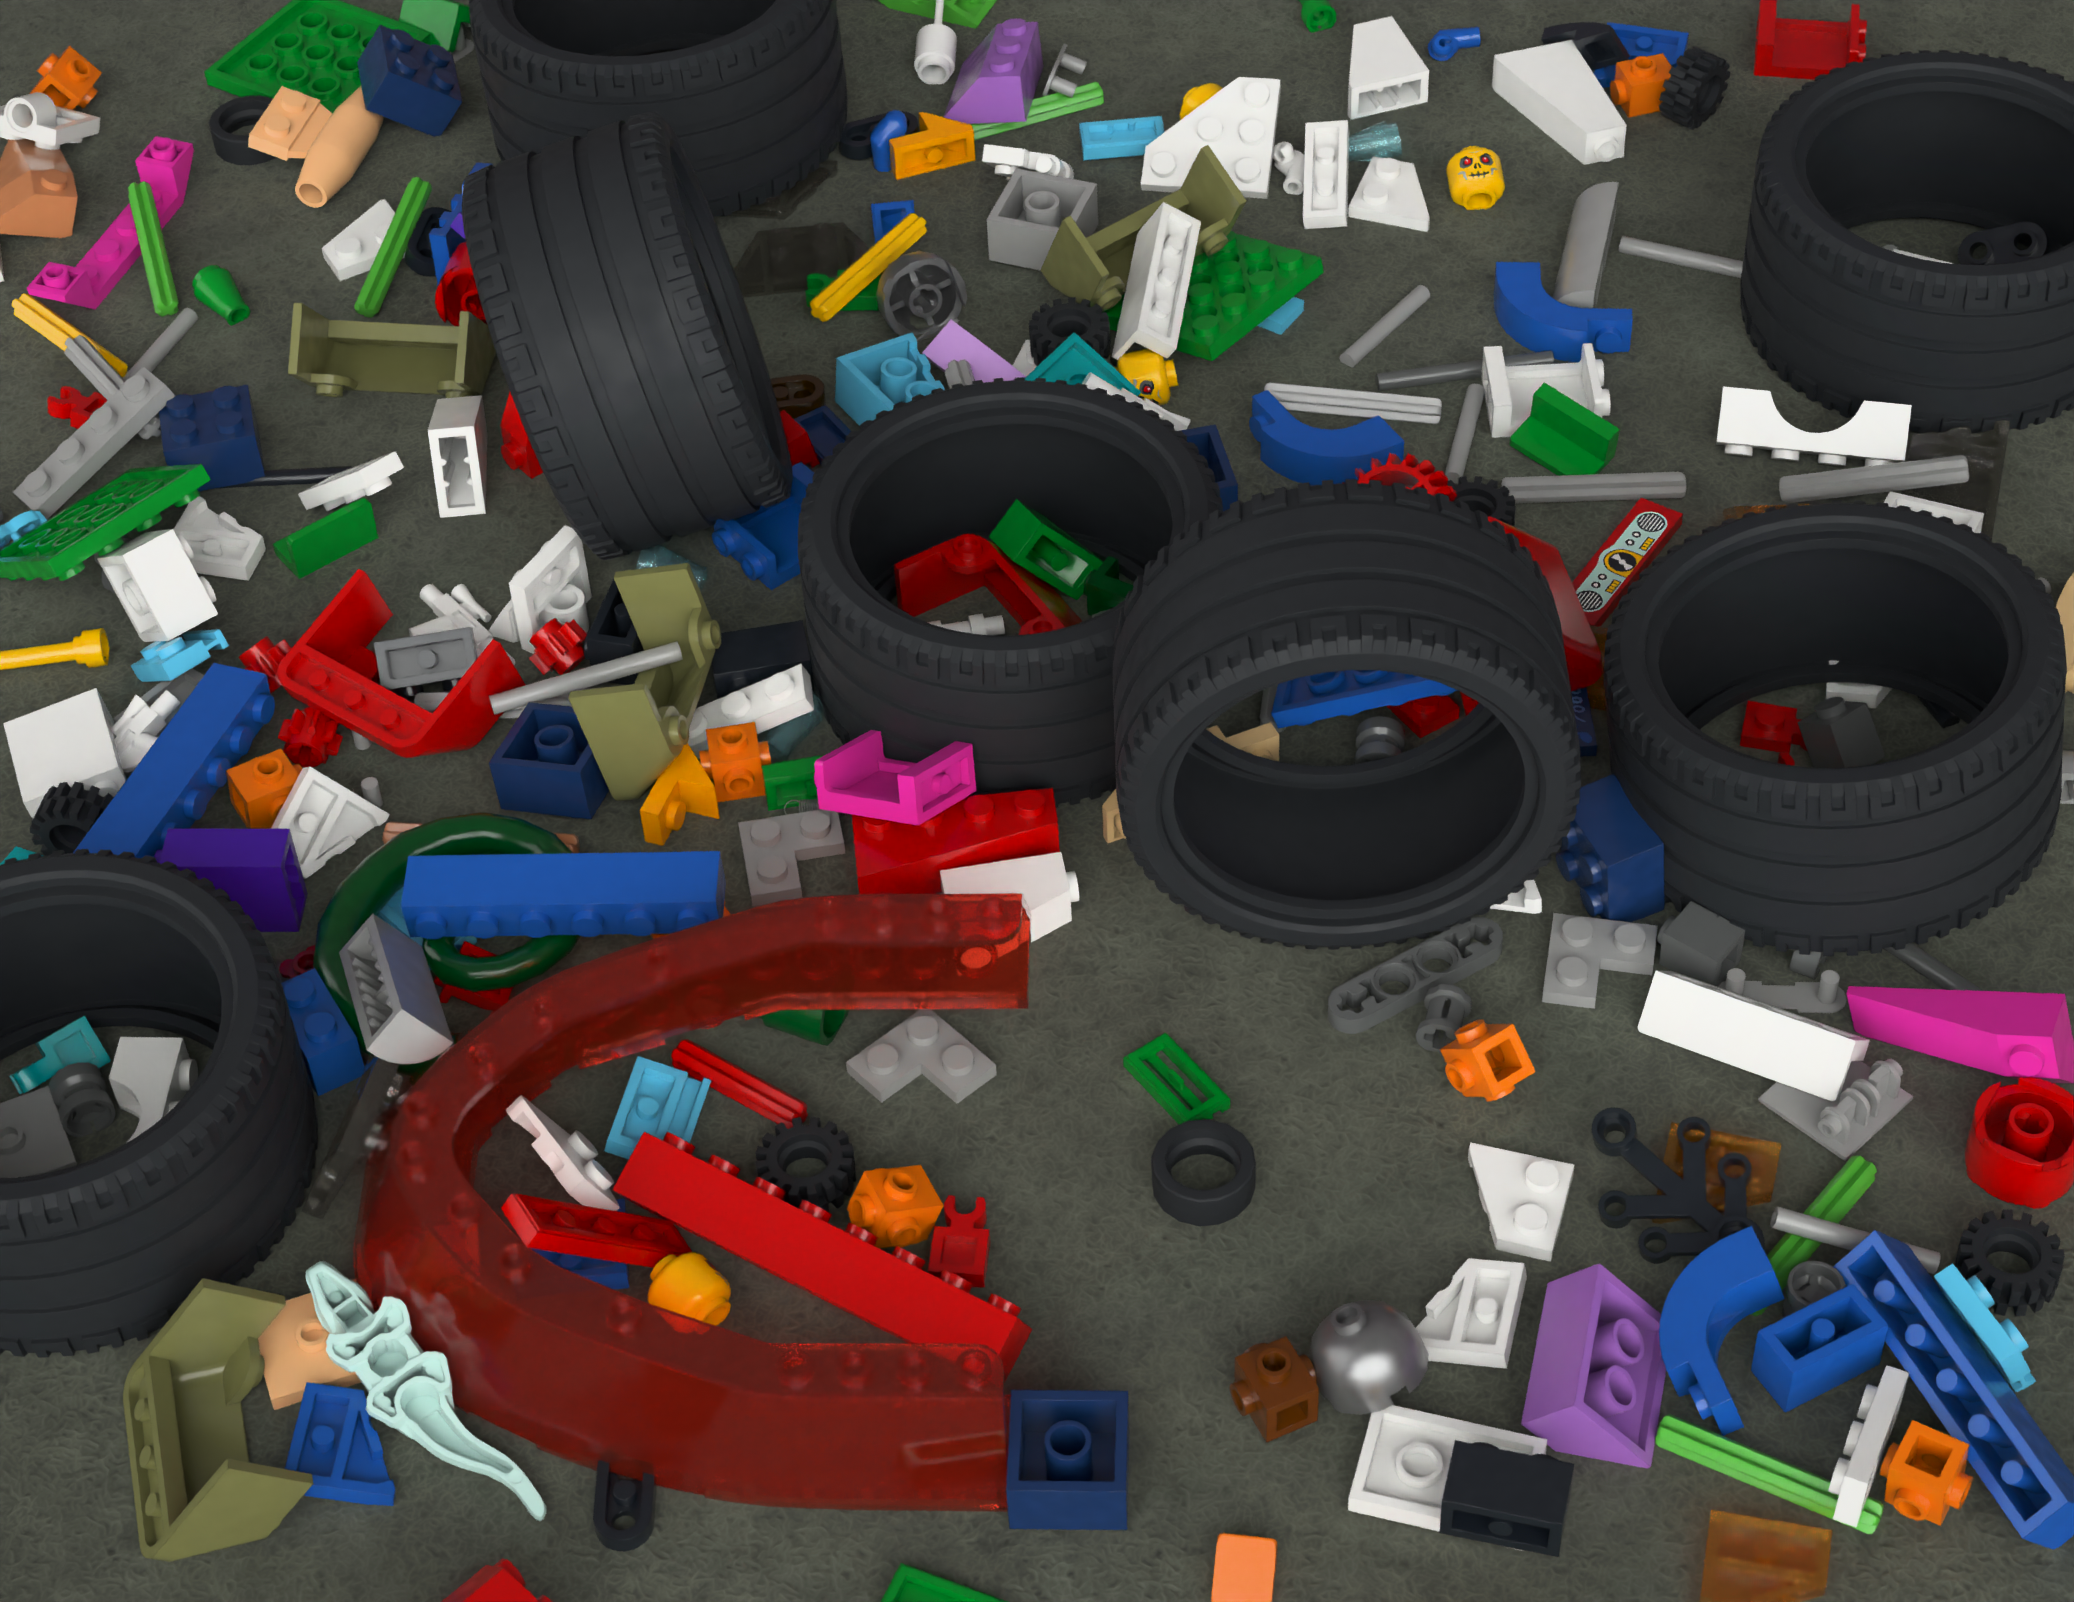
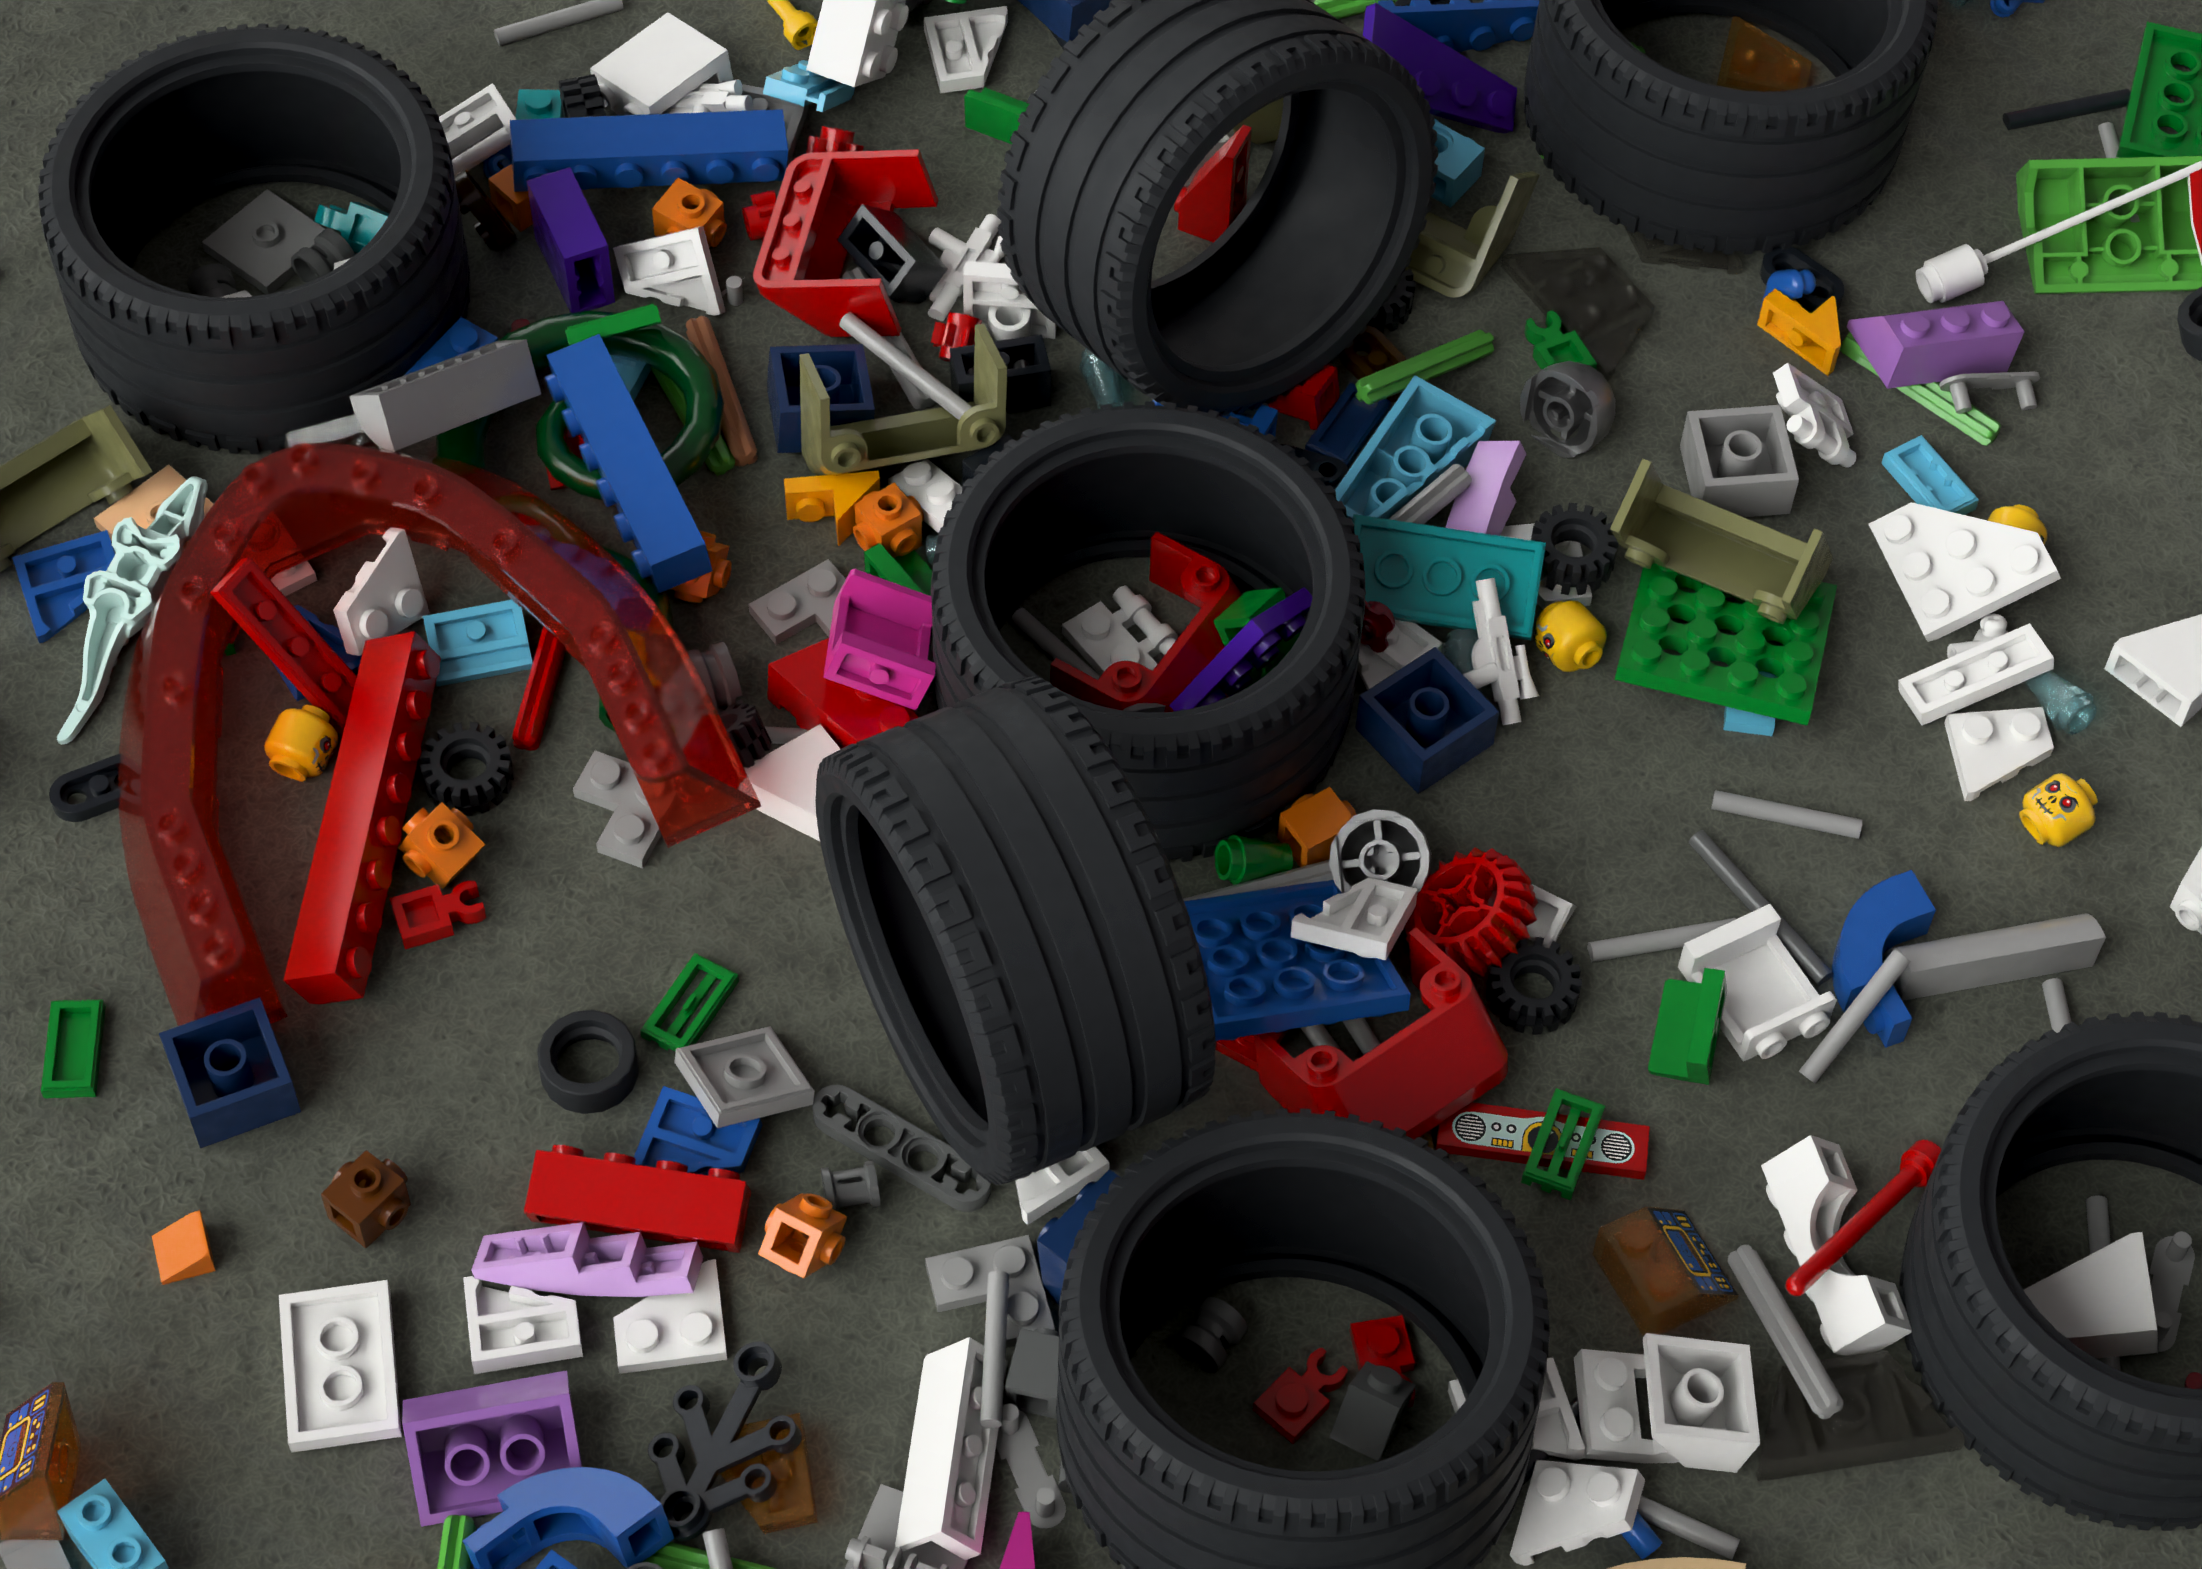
camera: 60 degrees right, 10 degrees up
yellow axle [810,213,927,322] -> none
blue slope [871,200,915,244] -> none
white panel [1112,202,1201,360] -> none
blue arch [1249,390,1404,486] -> none
light grey axle [1264,382,1442,424] -> none
flat silver cylinder [1310,1300,1428,1415] -> none
black brick [1439,1440,1574,1557] -> none
light grey axle [1501,472,1687,504] -> none
none -> lavender slope [471,1222,703,1297]
none -> red brick [524,1145,751,1253]
none -> green tile [565,304,661,346]
none -> blue wing [634,1086,763,1175]
none -> light grey plate [674,1026,815,1128]
none -> light grey bar [980,1270,1010,1428]
none -> dark purple plate [1169,587,1312,711]
none -> bright green axle [1355,330,1494,405]
none -> green tile [1521,1088,1605,1201]
none -> red piece [1785,1140,1941,1296]
none -> light grey piece [1799,949,1911,1084]

